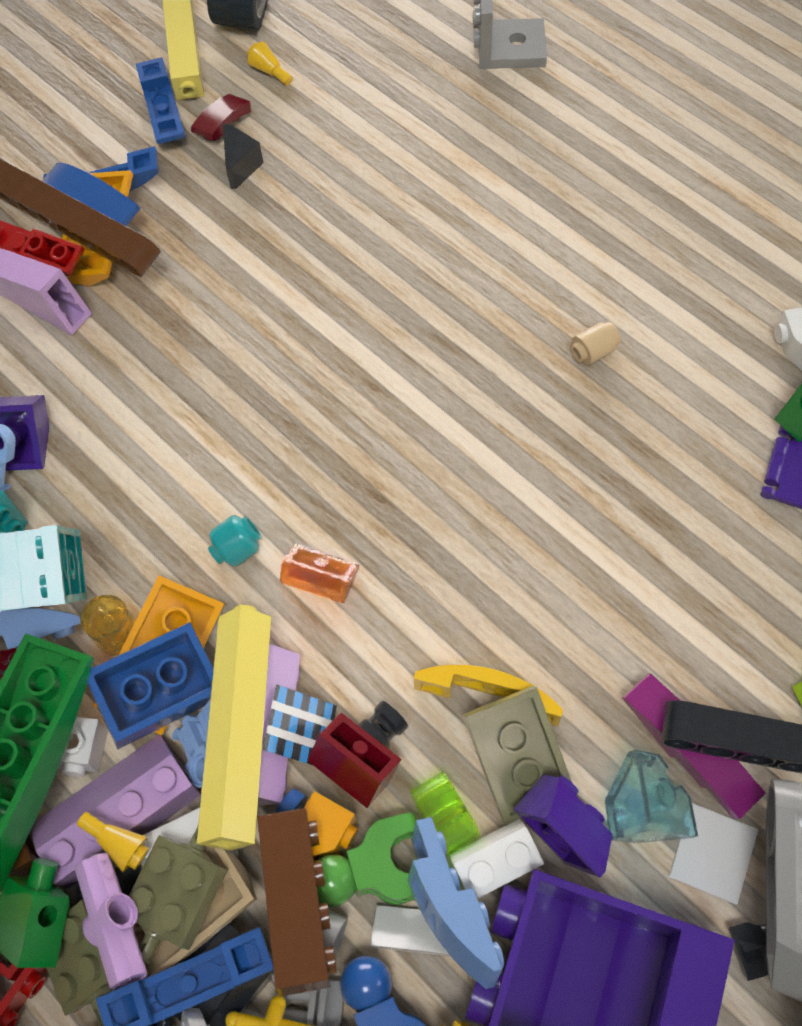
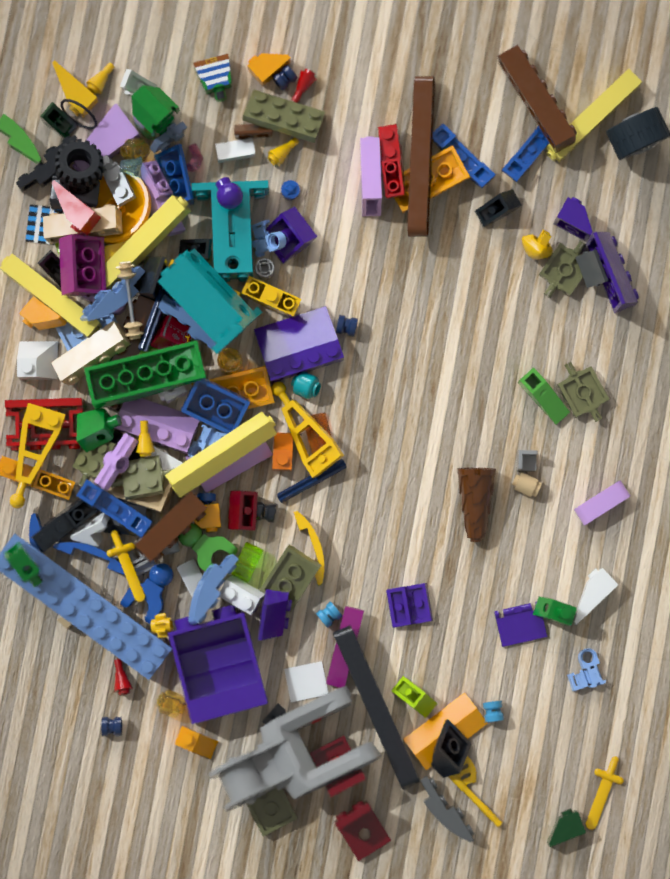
camera: 45 degrees right, 20 degrees up
blue slope [42,163,140,226] -> none
dark red slope [191,94,251,141] -> none
black slope [223,123,264,189] -> none
yellow cone [247,41,293,86] -> none
sticker [263,684,337,765] -> none
clear light blue slope [605,750,698,843] -> none
none -> yellow slope [241,276,302,317]
none -> dark purple slope [254,306,344,384]
none -> light grey wheel [255,258,274,280]
none -> yellow plate [271,381,344,478]
none -> orange slope [272,432,293,472]
none -> dark blue axle [277,459,347,503]
none -> dark azure wheel [316,601,342,628]
none -> dark blue wheel [336,315,358,337]
none -> dark purple slope [386,583,433,628]
none -> reddish brown cone [457,467,496,542]
none -> black slope [475,189,522,227]
none -> reddish brown brick [498,45,577,153]
none -> light grey panel [516,450,538,472]
none -> bright green slope [518,367,570,425]
none -> yellow piece [521,230,553,260]
none -> olive plate [539,241,587,298]
none -> dark purple slope [553,197,592,242]
none -> olive plate [557,362,609,422]
none -> lavender beam [574,480,630,526]
none -> dark grey piece [575,250,608,288]
none -> slope [586,232,639,313]

